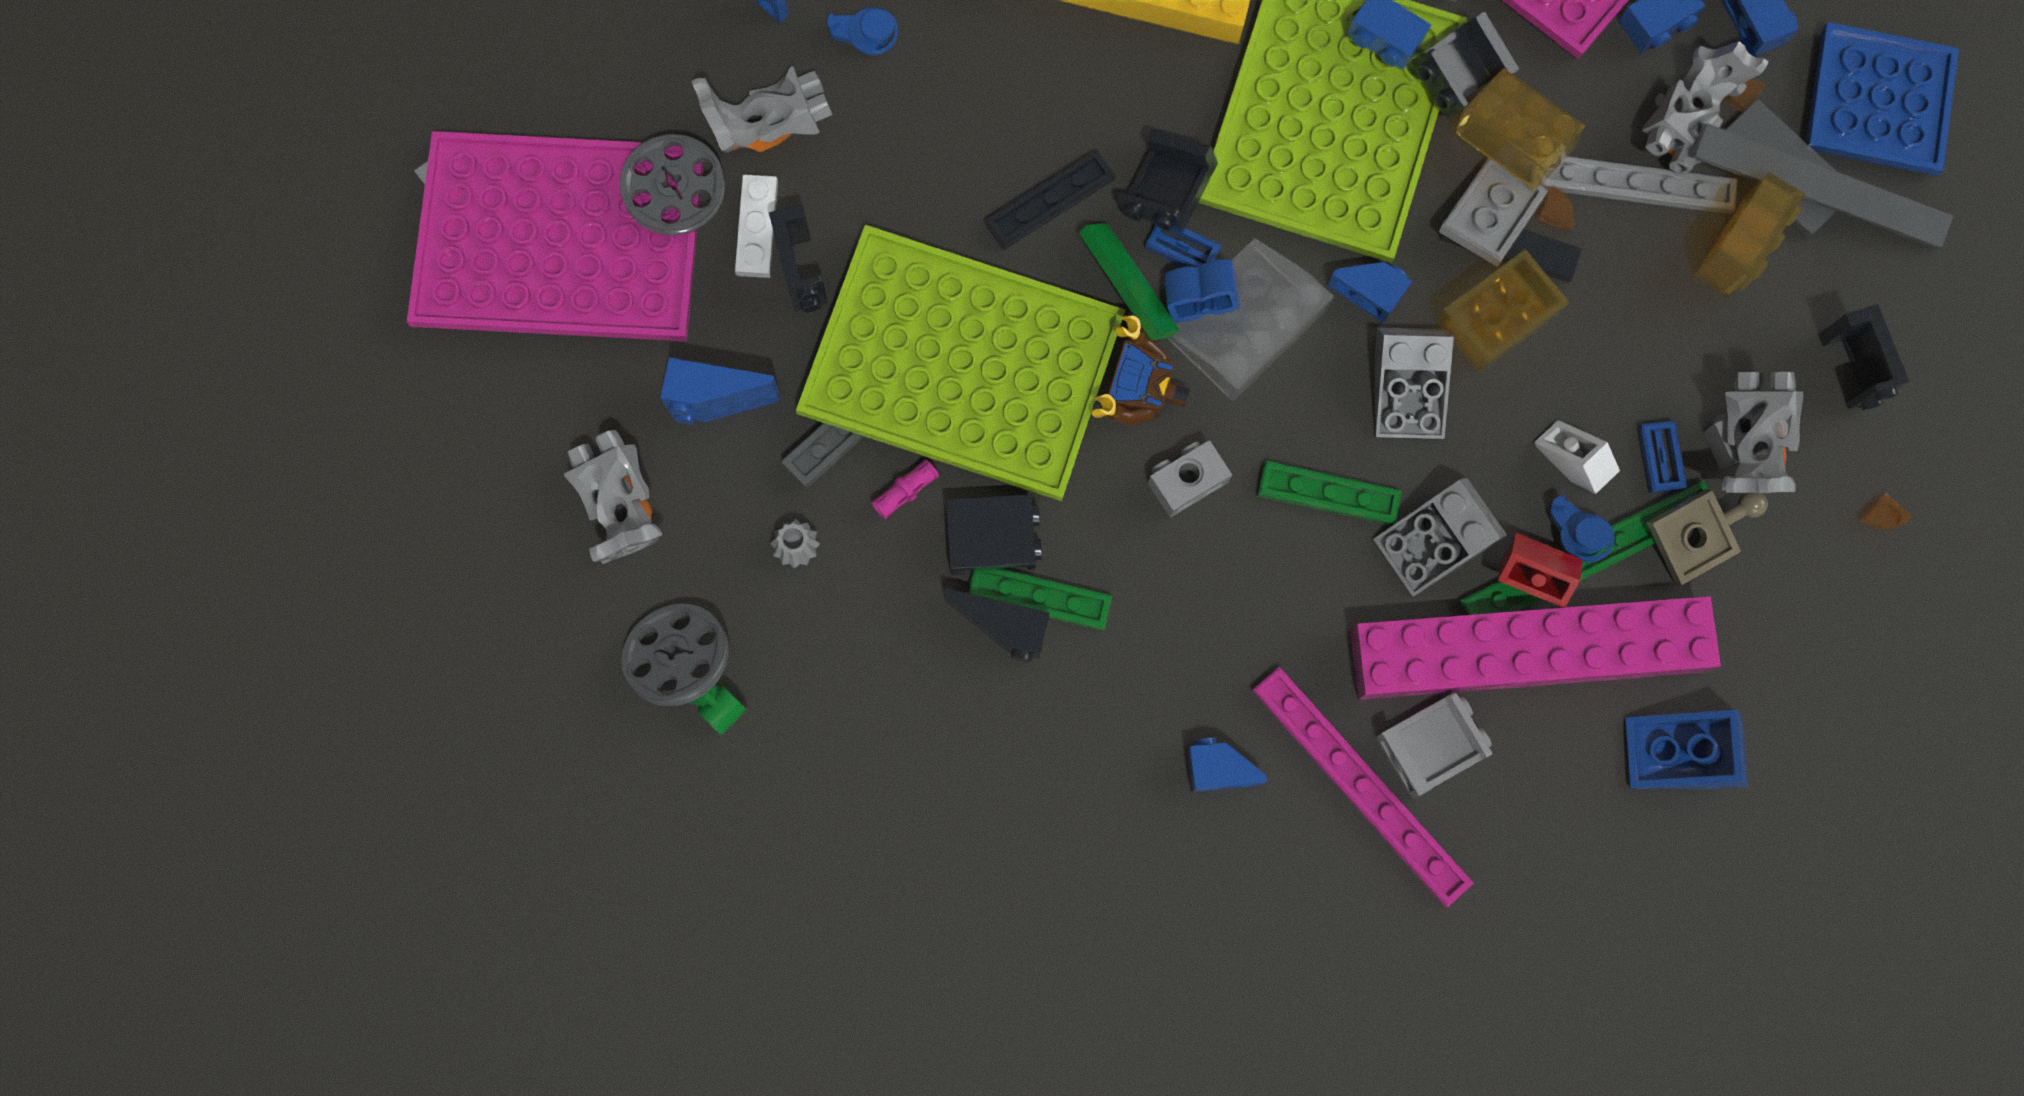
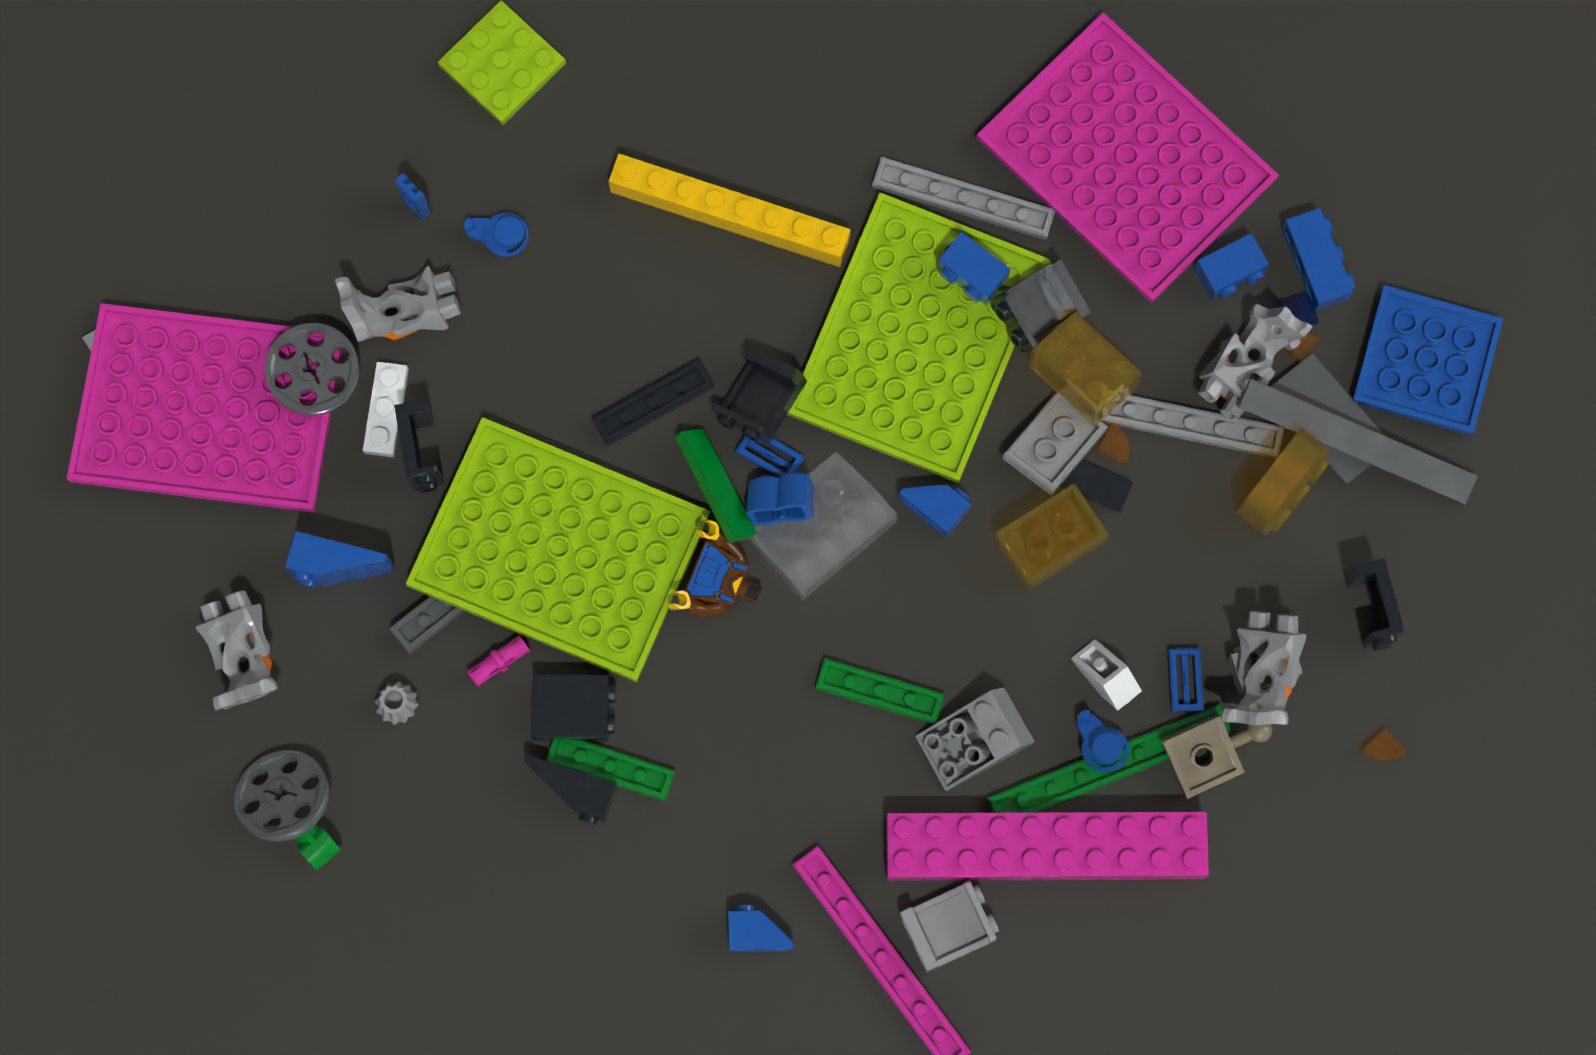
camera: 10 degrees right, 0 degrees up
light grey brick [1148,440,1232,518] -> none
light grey slope [1374,327,1454,439] -> none
red brick [1498,533,1582,608] -> none
blue slope [1625,709,1749,789] -> none

